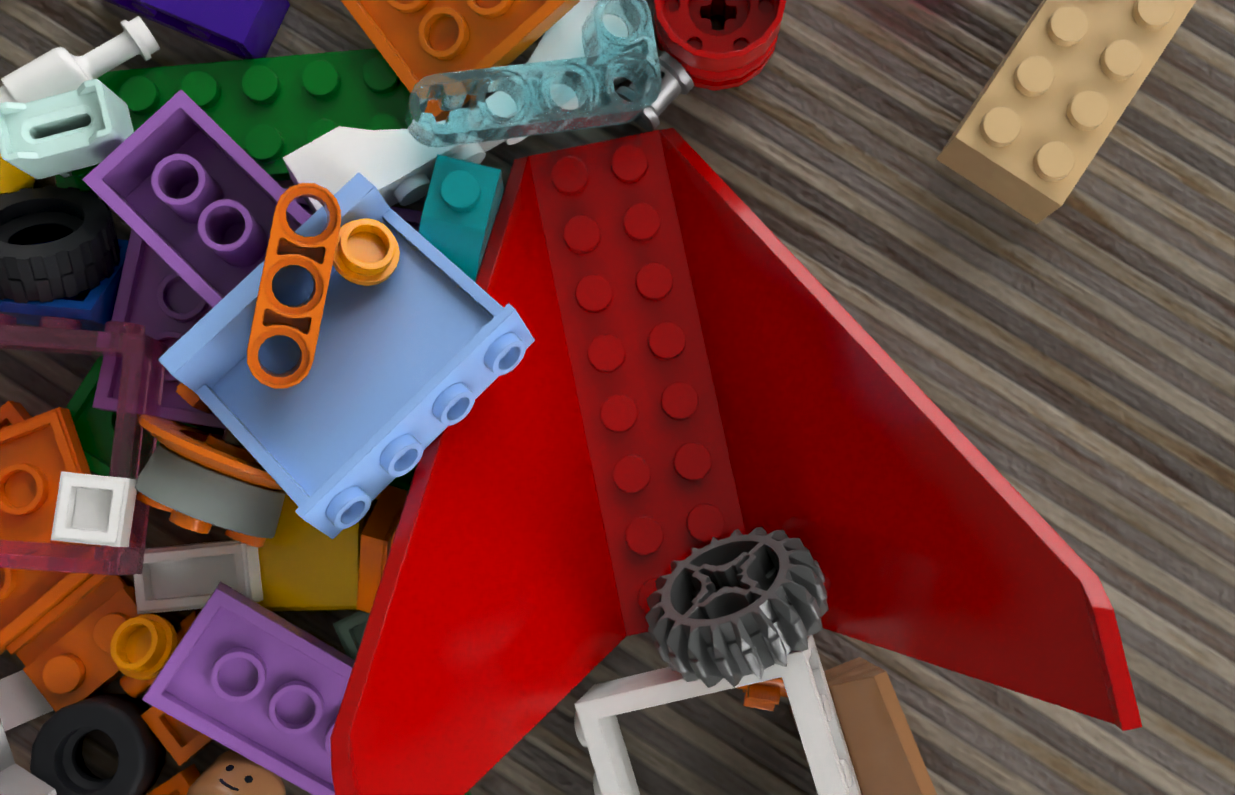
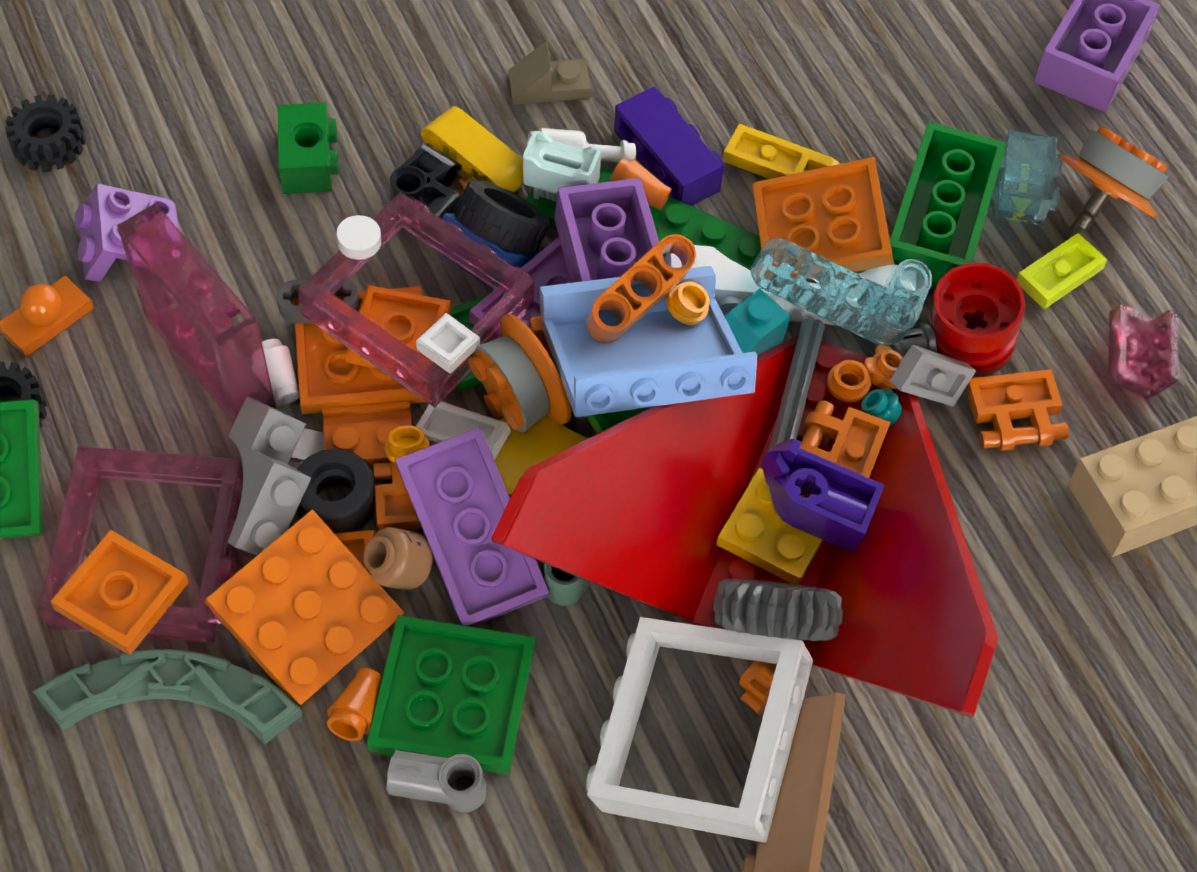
camera: 30 degrees right, 25 degrees down
none -> orange cone [609,158,672,210]
none -> yellow plate [716,468,824,585]
none -> dark purple piece [762,439,884,553]
none -> dark grey axle [769,317,825,450]
none -> orange plate [800,400,891,478]
none -> orange plate [827,360,871,402]
none -> teal plate [861,389,902,427]
none -> orange plate [864,344,903,389]
none -> light grey plate [889,345,976,406]
none -> orange plate [965,369,1069,451]

